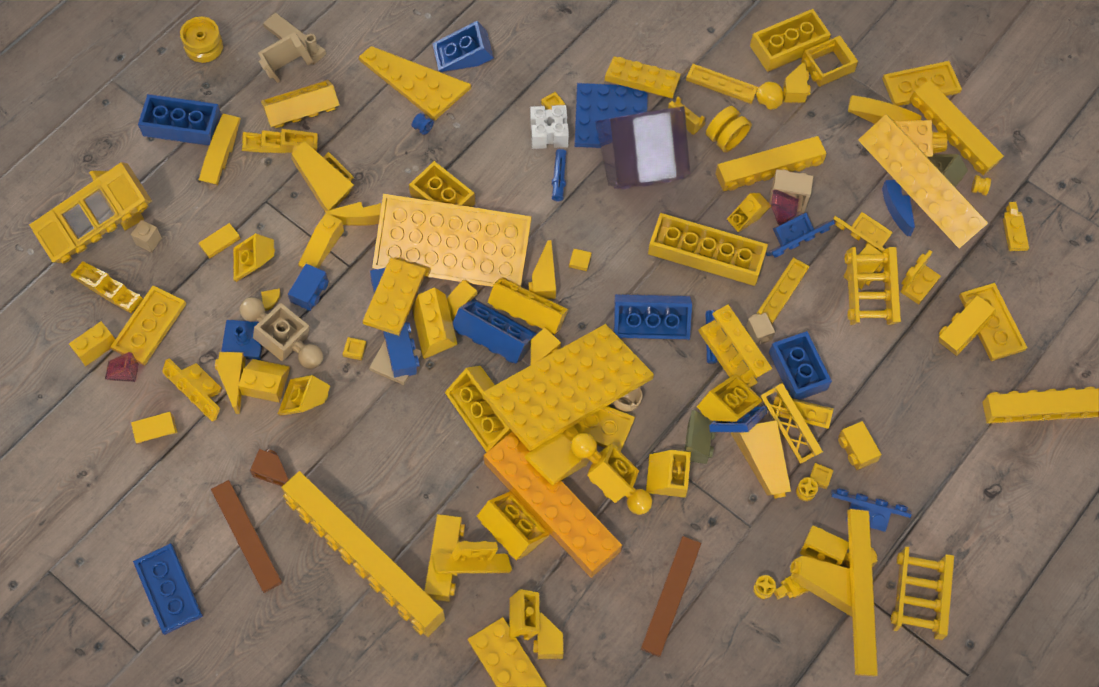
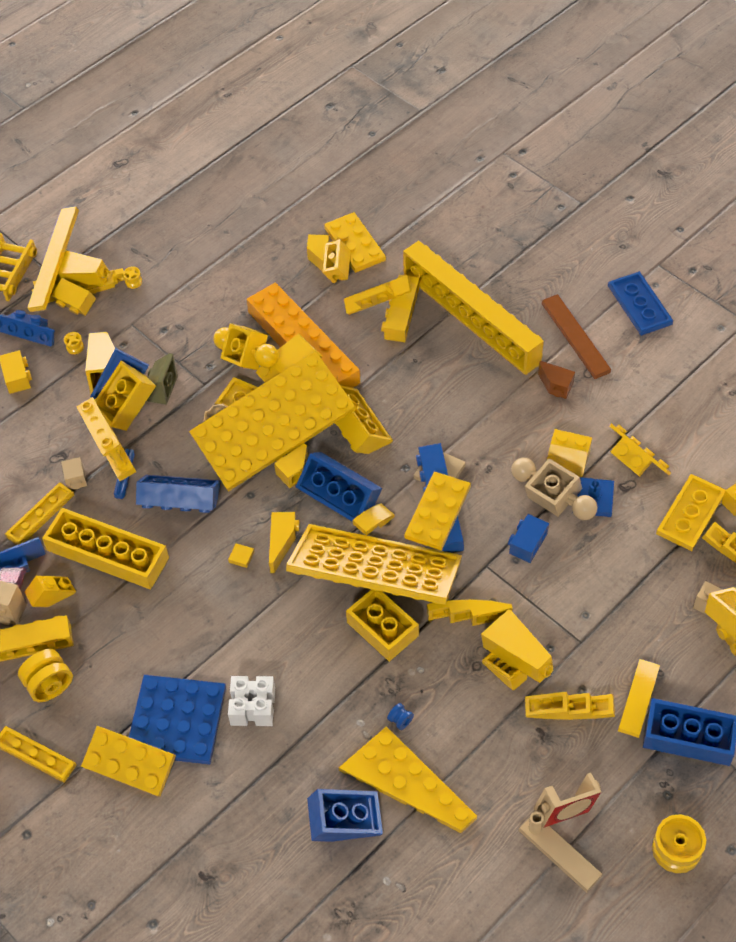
camera: 170 degrees left, 10 degrees down
clear pink slope [105,352,139,382] -> none
yellow hinge [131,412,177,444] -> none
yellow tile [198,223,241,259] -> none
yellow slope [215,352,246,414] -> none
yellow slope [233,233,275,282] -> none
yellow slope [261,80,339,128] -> none
yellow tile [261,288,281,311] -> none
yellow slope [277,375,330,416] -> none
yellow slope [298,213,344,268] -> none
yellow tile [343,337,367,361] -> none
yellow slope [412,287,458,359] -> none
yellow slope [476,491,550,560] -> none
yellow brick [487,278,568,334] -> none
yellow tile [541,91,565,110] -> none
blue pin [552,149,567,201] -> none
clear purple windscreen [595,106,690,189] -> none
dark orange tile [640,536,702,657] -> none
yellow slope [646,450,691,498] -> none
yellow hinge [667,96,705,135] -> none
yellow fence [760,383,823,464] -> none
blue brick [769,331,832,400] -> none
yellow hinge [773,394,834,429] -> none
yellow tile [809,463,834,489] -> none

